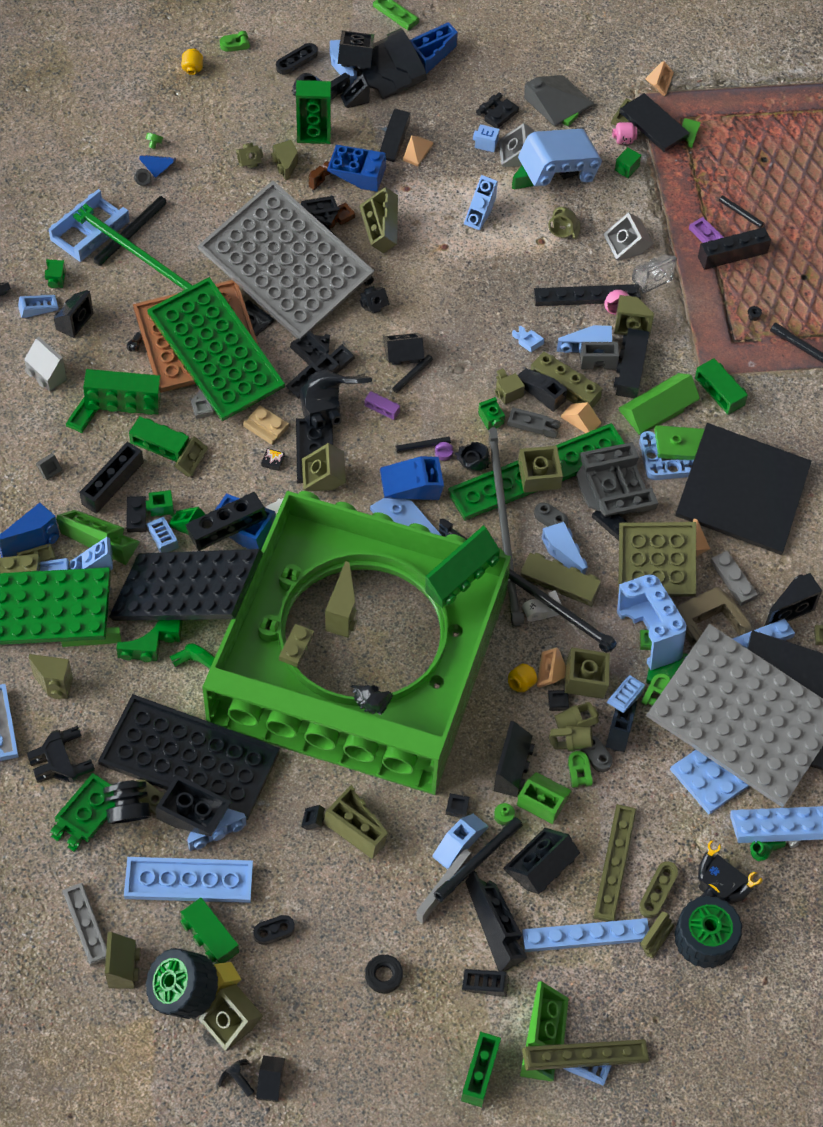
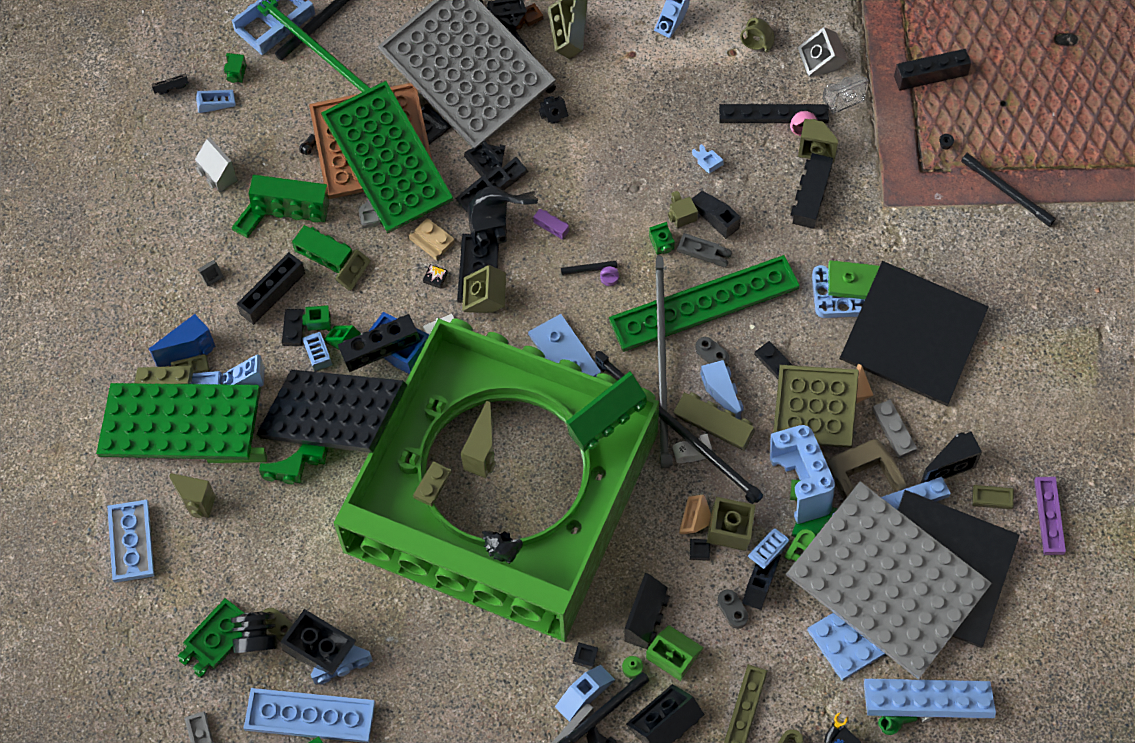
camera: 10 degrees right, 5 degrees up
black connector [27,725,95,783] -> none
black slope [54,290,94,338] -> none
bright green slope [56,510,139,565] -> none
black plate [98,694,280,820] -> none
green arm [169,643,215,669] -> none
black plate [301,805,325,830] -> none
olive wedge [324,784,388,859] -> none
blue slope [380,456,444,500] -> none
black slope [383,333,425,365] -> none
black bar [392,355,433,393] -> none
black hair [455,442,491,472] -> none
yellow head [508,663,537,693] -> none
olive brick [518,446,563,492] -> none
olive brick [530,351,603,408] -> none
olive piece [549,725,593,752] -> none
olive piece [554,702,599,729] -> none
light blue slope [557,325,612,353] -> none
light nougat slope [561,402,601,433] -> none
bright green plate [568,751,593,788] -> none
dark grey slope [576,442,658,517] -> none
dark grey brick [580,342,619,369] -> none
bright green slope [618,373,700,435] -> none
medium lavender plate [689,217,724,243] -> none
green brick [695,358,748,415] -> none
black bar [719,195,764,228] -> none

